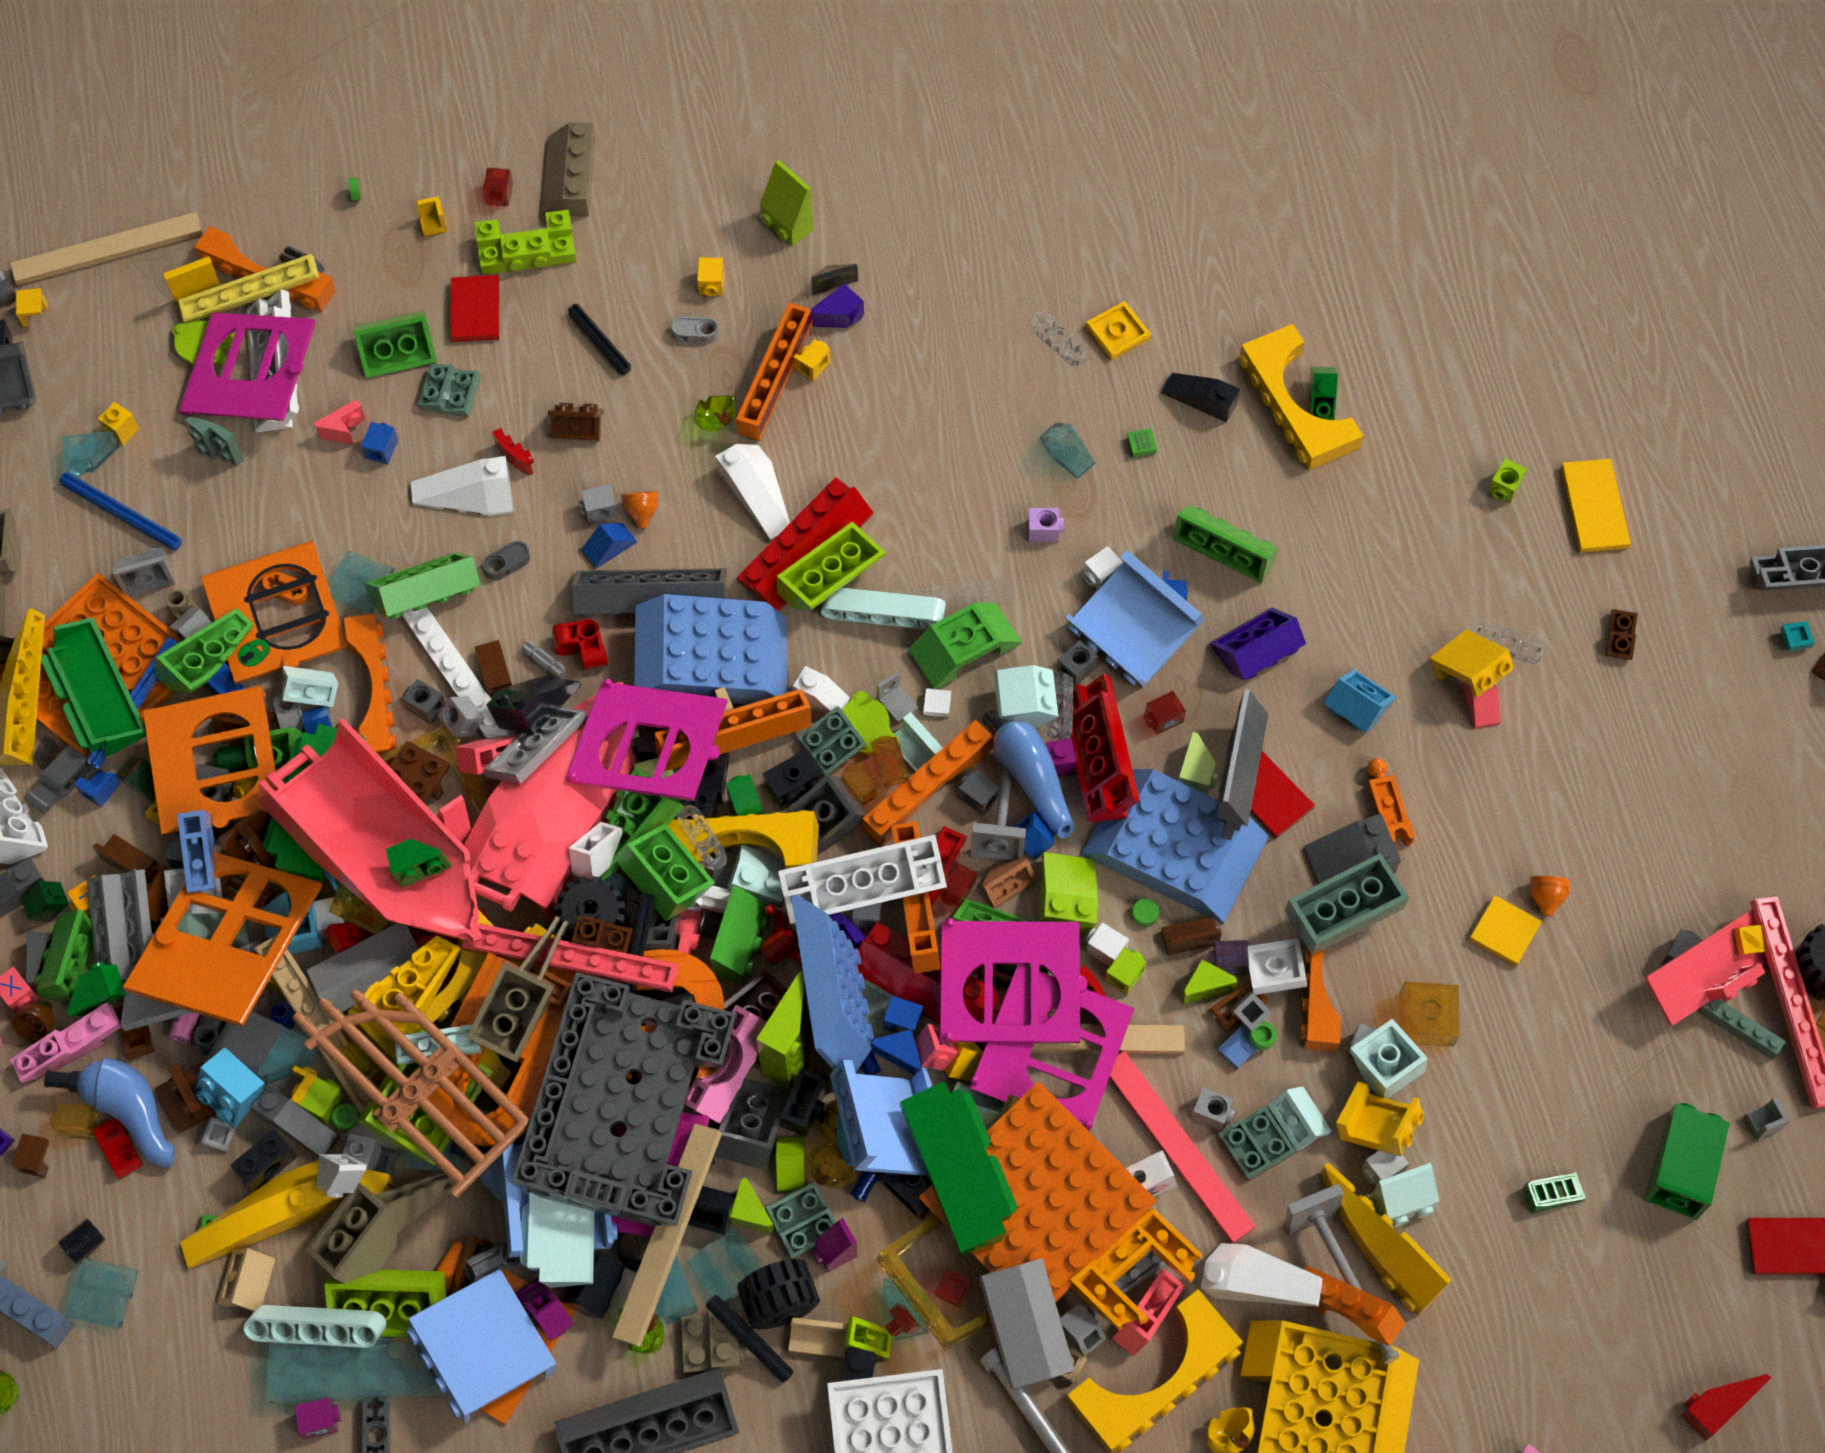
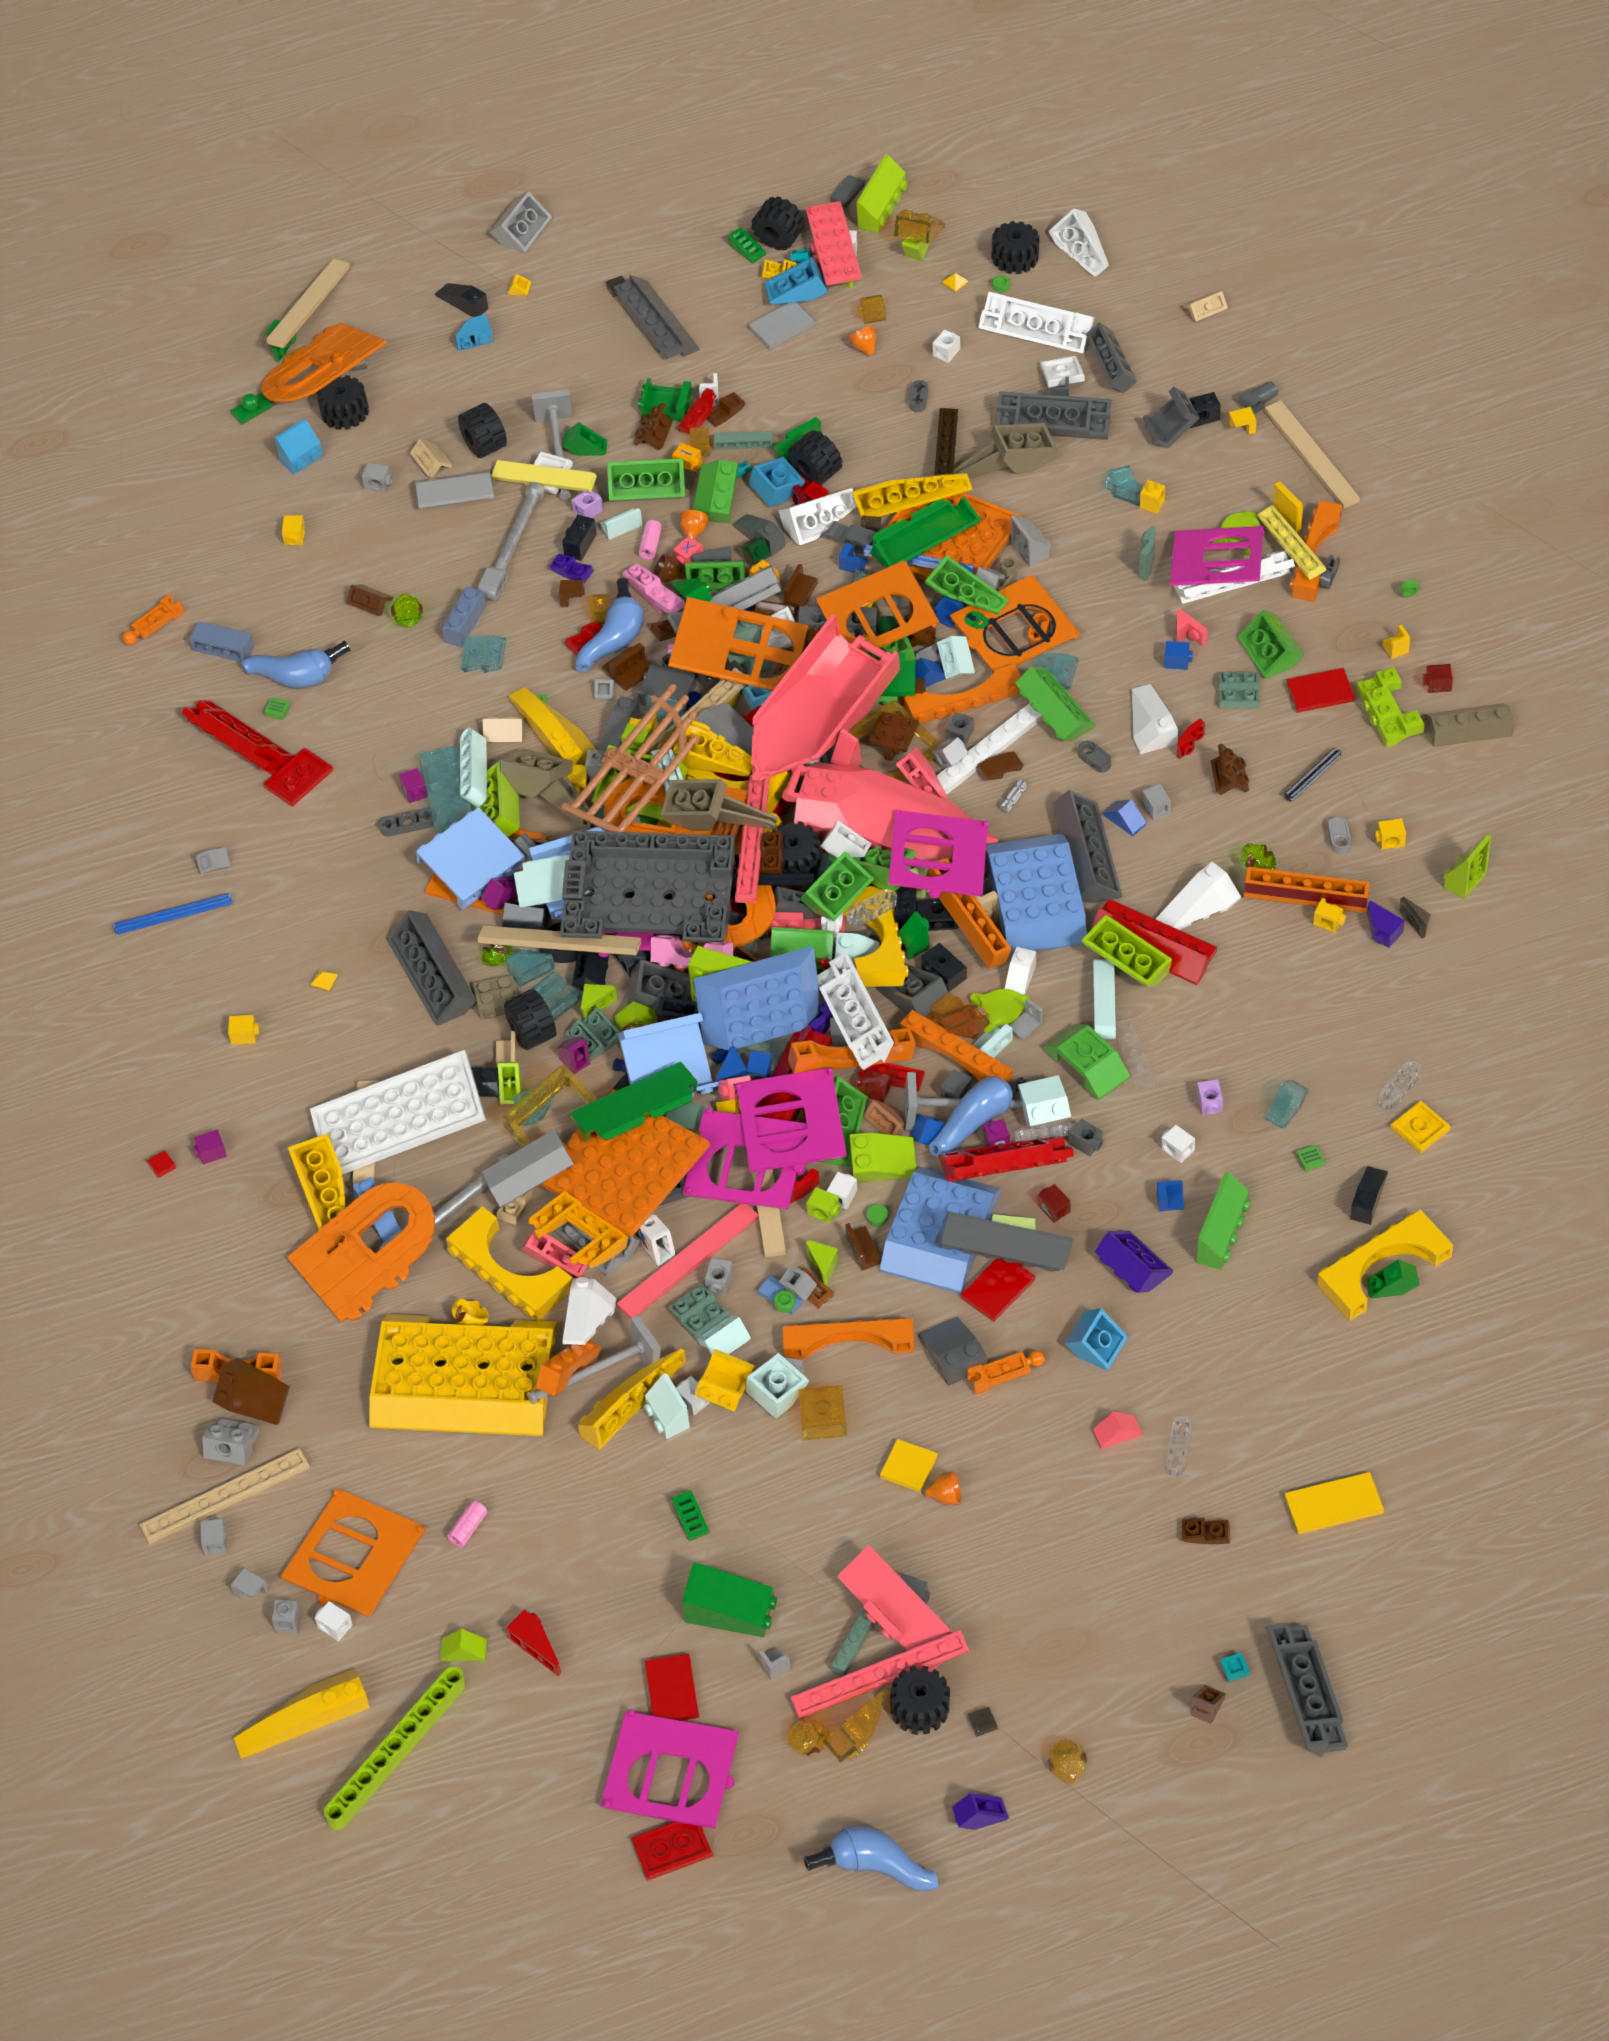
camera: 85 degrees right, 10 degrees down
black piece [58,1218,106,1264] -> none
blue axle [59,472,182,550] -> none
medium blue slope [177,810,215,893] -> none
medium azure slope [195,1047,264,1128] -> none
black brick [230,1128,297,1192] -> none
white slope [316,1154,366,1198] -> none
green slope [386,838,452,887] -> none
light grey tile [483,707,588,784] -> none
black slope [486,676,582,735] -> none
red piece [552,619,608,670] -> none
orange helmet [621,491,659,528] -> none
black axle [705,1295,794,1382] -> none
sand green slope [797,706,867,776] -> none
clear red tile [885,1304,922,1337] -> none
white tile [923,688,951,717] -> none
clear red tile [934,1268,972,1308] -> none
light grey brick [1060,1303,1106,1357] -> none
light blue panel [1065,550,1205,687] -> none
clear purple brick [1208,940,1249,975] -> none
white plate [1246,938,1307,995] -> none
sand green brick [1284,853,1409,955] -> none
yellow panel [1430,629,1514,697] -> none
lime brick [1488,458,1527,503] -> none
yellow tile [1734,925,1766,955] -> none

